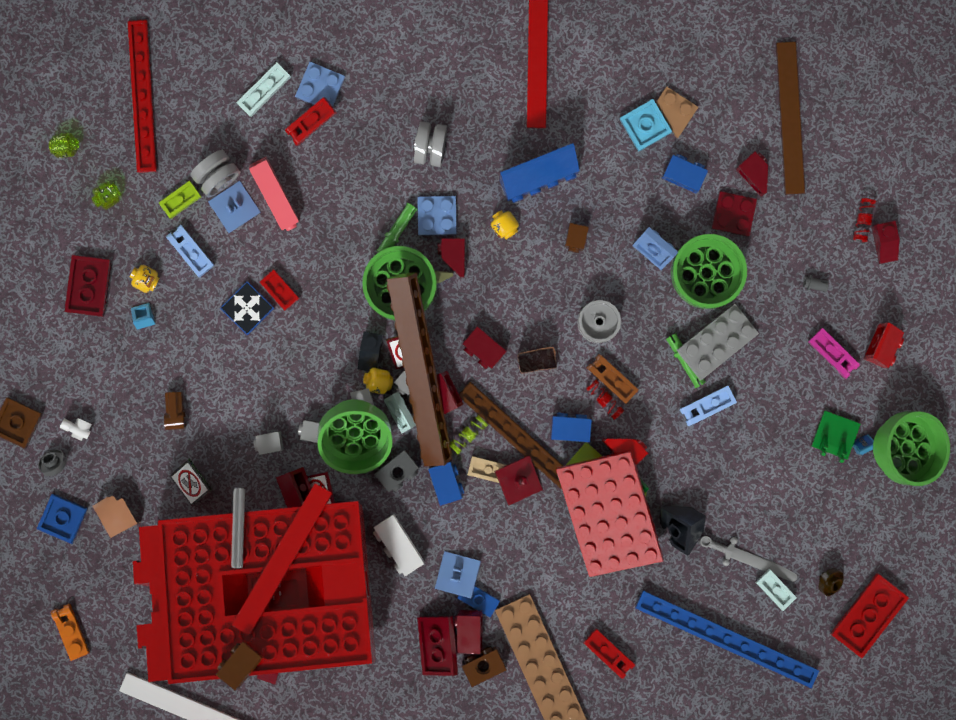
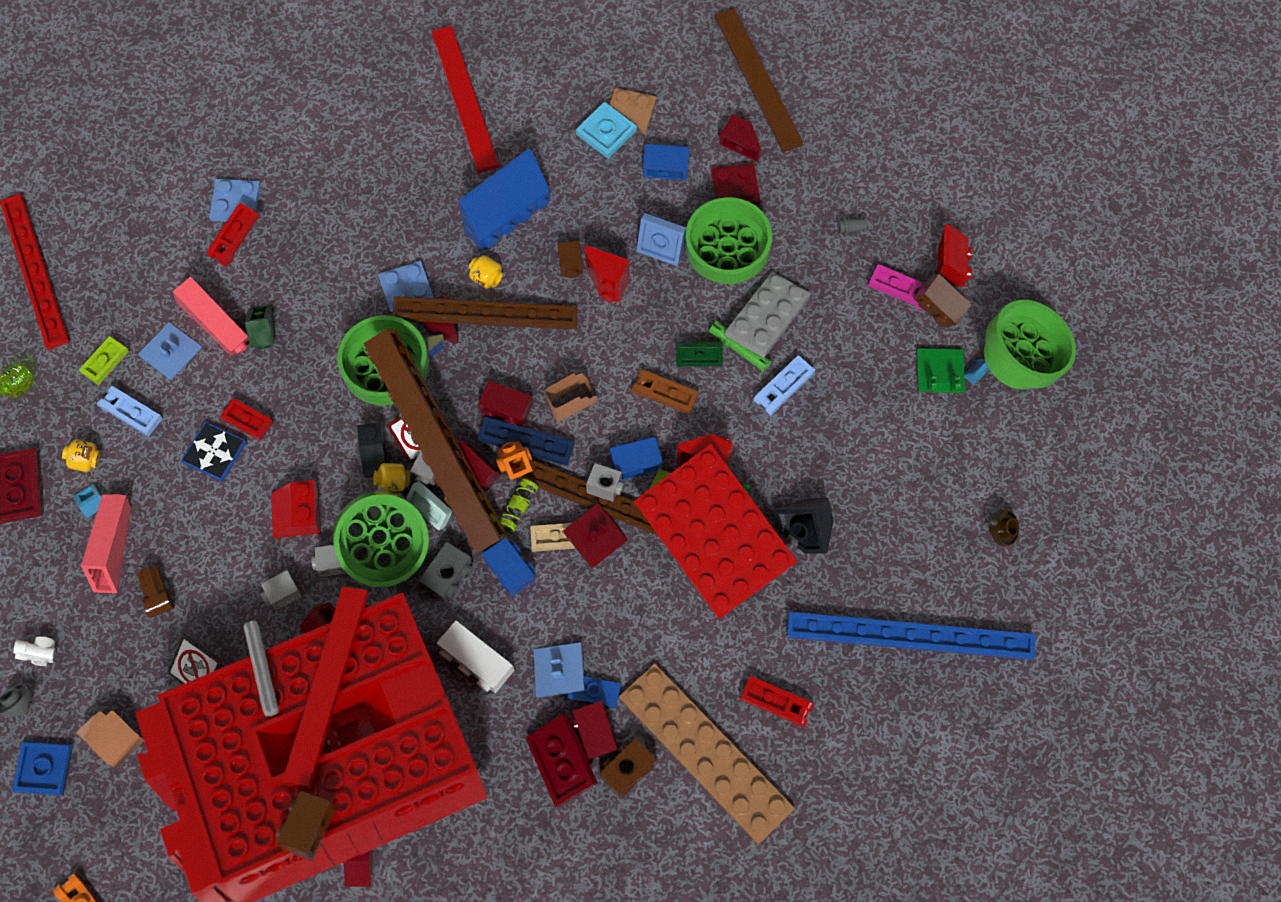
camera: 20 degrees left, 20 degrees down
light grey wheel [190,150,241,197] -> none
light aqua plate [236,63,291,117] -> none
bright green pin [376,203,418,252] -> none
light grey wheel [414,121,447,168] -> none
light grey wheel [577,300,621,344] -> none
red piece [586,379,624,420] -> none
light grey sword [699,536,797,582] -> none
light aqua plate [755,569,797,611] -> none
red plate [830,573,909,659] -> none
red piece [853,198,876,242] -> none
dark red slope [871,221,900,264] -> none
none -> coral slope [81,494,131,593]
none -> dark green slope [245,305,275,349]
none -> red slope [271,480,321,539]
none -> reddish brown tile [393,296,577,330]
none -> dark blue plate [478,417,575,466]
none -> orange brick [496,441,532,480]
none -> red slope [585,245,630,303]
none -> light grey brick [586,463,624,502]
none -> dark green plate [676,342,723,367]
none -> reddish brown brick [913,274,971,328]

